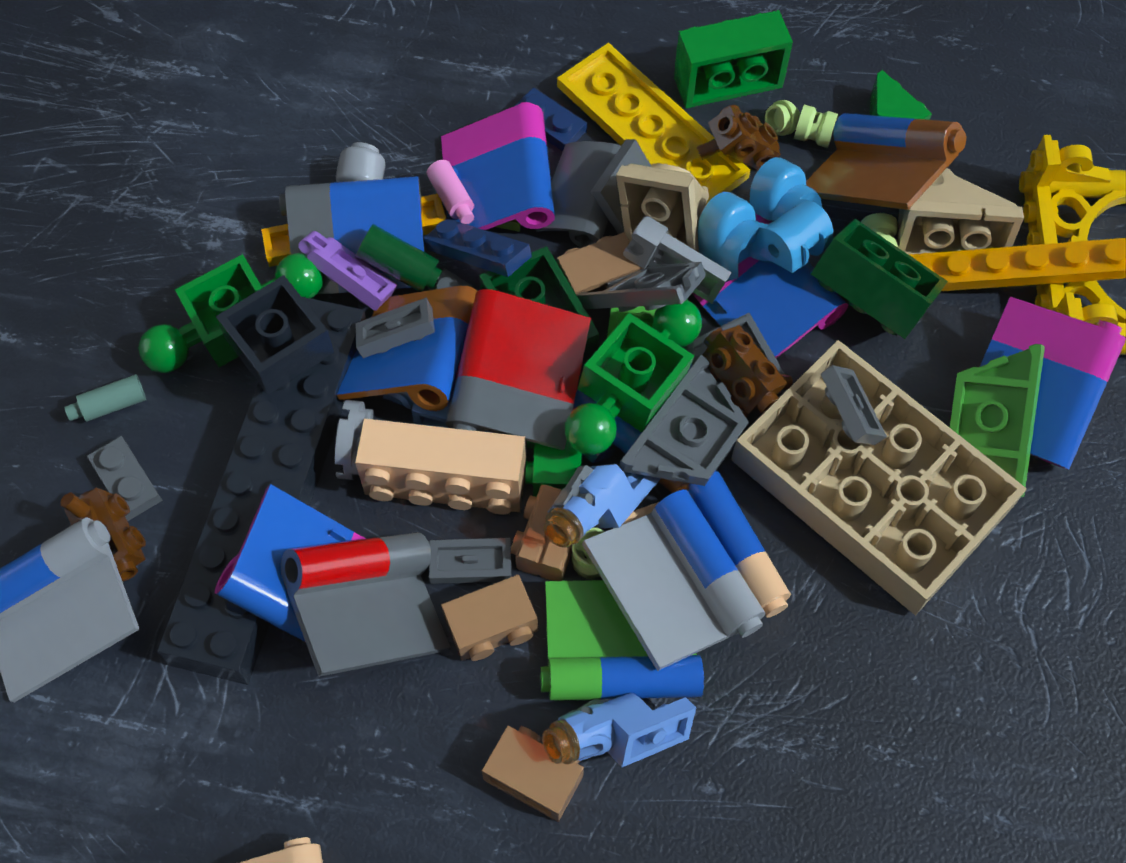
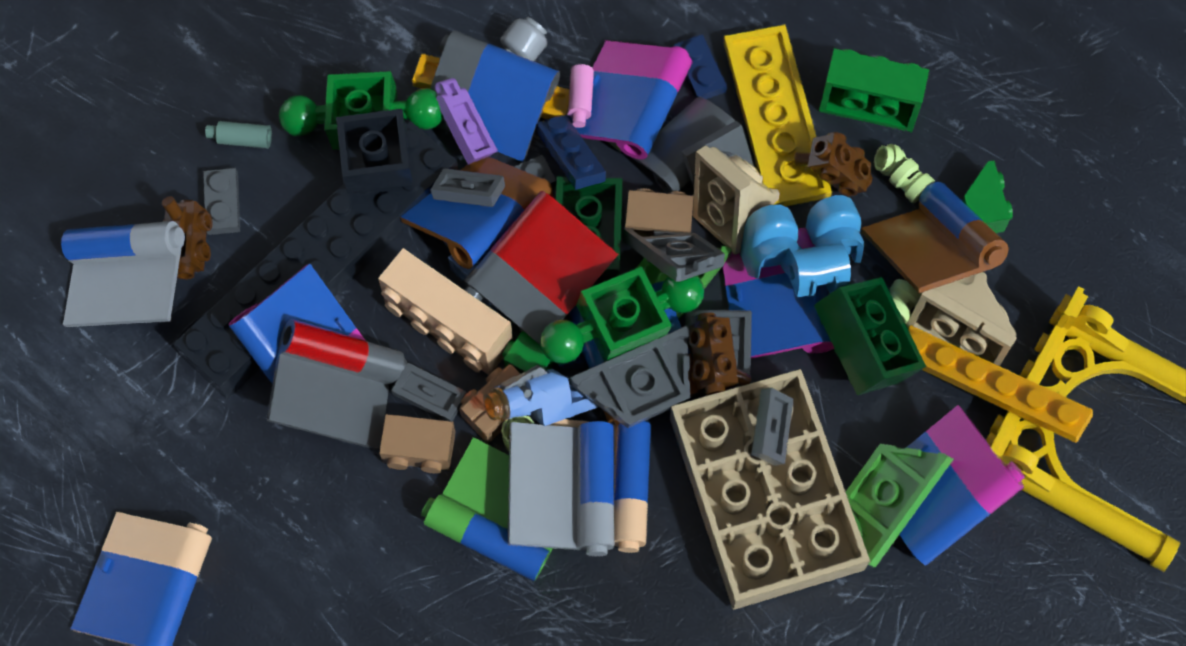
camera: 30 degrees right, 5 degrees up
light grey plate [335,400,373,480] -> none
dark green brick [355,224,442,292] -> none
medium nougat brick [482,726,584,822] -> none
medium blue plate [542,693,696,767] -> none
light grey plate [623,216,732,304] -> none

